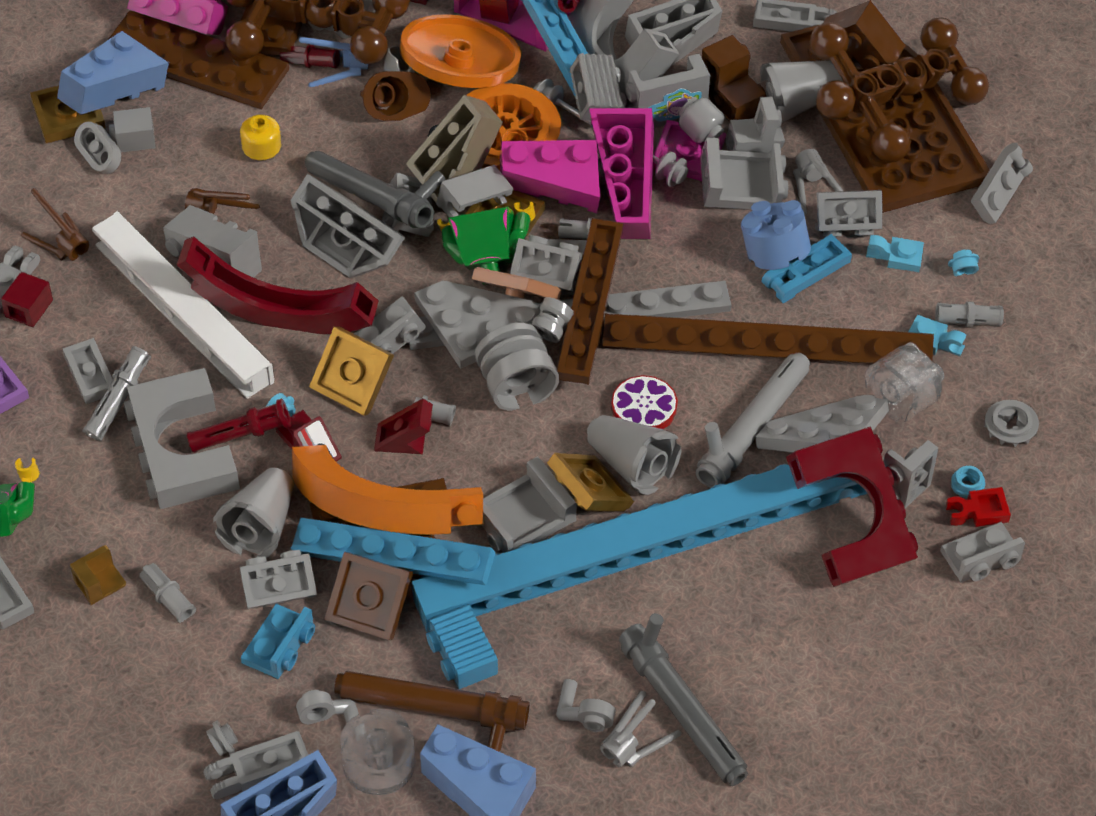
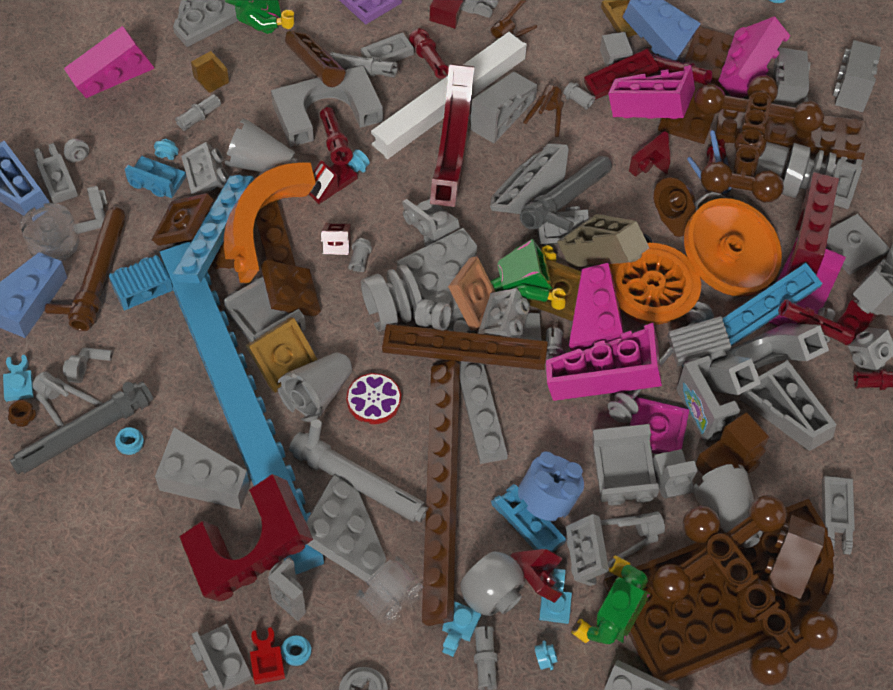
camera: 85 degrees right, 5 degrees up
light grey plate [74,122,121,174] -> none
yellow head [240,115,282,161] -> none
pearl gold plate [309,327,394,416] -> none
light grey hinge [436,165,513,217] -> none
light grey head [678,97,724,143] -> none
none -> medium azure plate [3,355,34,402]
none -> reddish brown plate [8,400,36,427]
none -> dark pink wedge [64,26,155,98]
none -> medium azure plate [115,427,144,455]
none -> medium azure plate [154,139,179,160]
none -> light grey wedge [155,427,250,510]
none -> reddish brown plate [261,260,321,317]
none -> reddish brown brick [285,30,346,87]
none -> dark red pin [409,28,449,79]
none -> light grey wheel [460,551,525,616]
none -> dark red slope [510,549,562,603]
none -> light grey pin [563,82,595,110]
none -> green torso [571,555,651,645]
none -> dark red plate [584,49,659,100]
none -> dark pink wedge [608,65,695,119]
none -> dark red slope [629,131,670,177]
none -> dark red pin [651,54,712,85]

